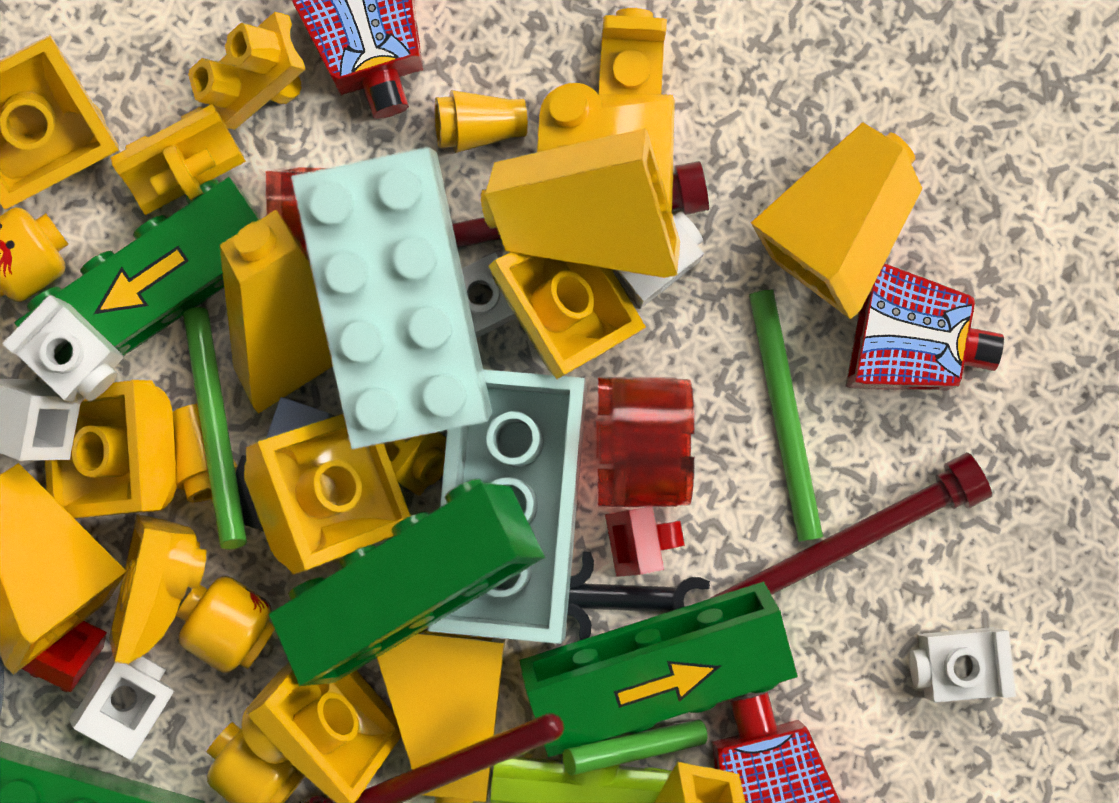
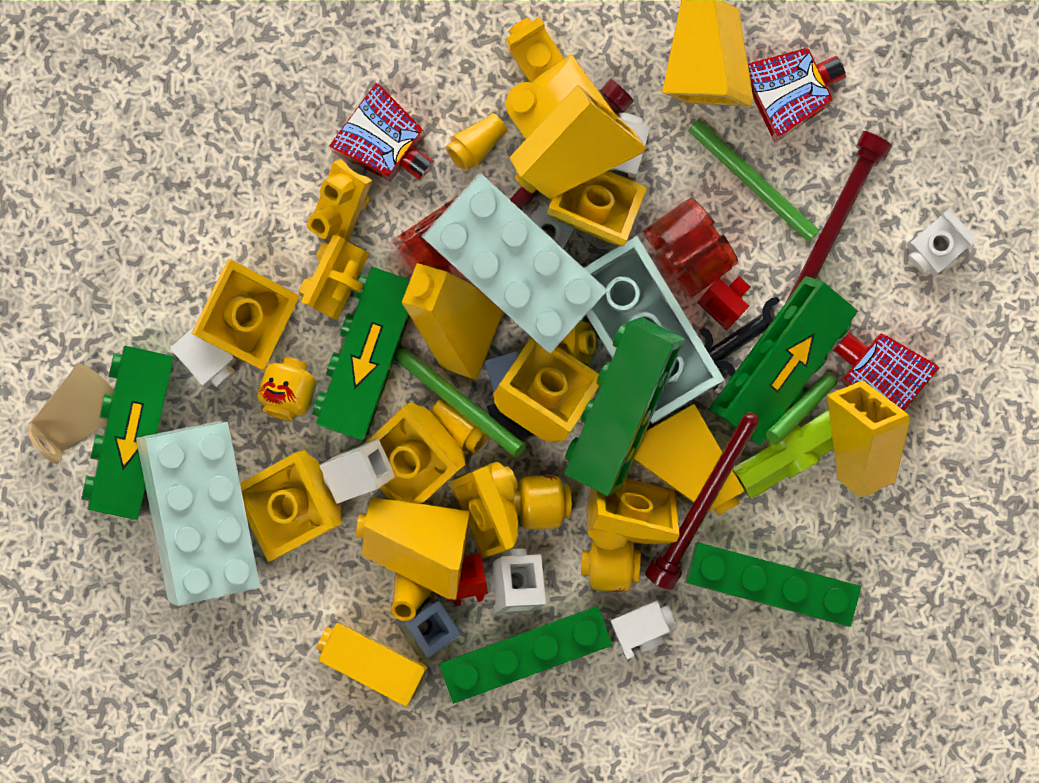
camera: 30 degrees left, 0 degrees up
white brick [2,295,125,404] -> none

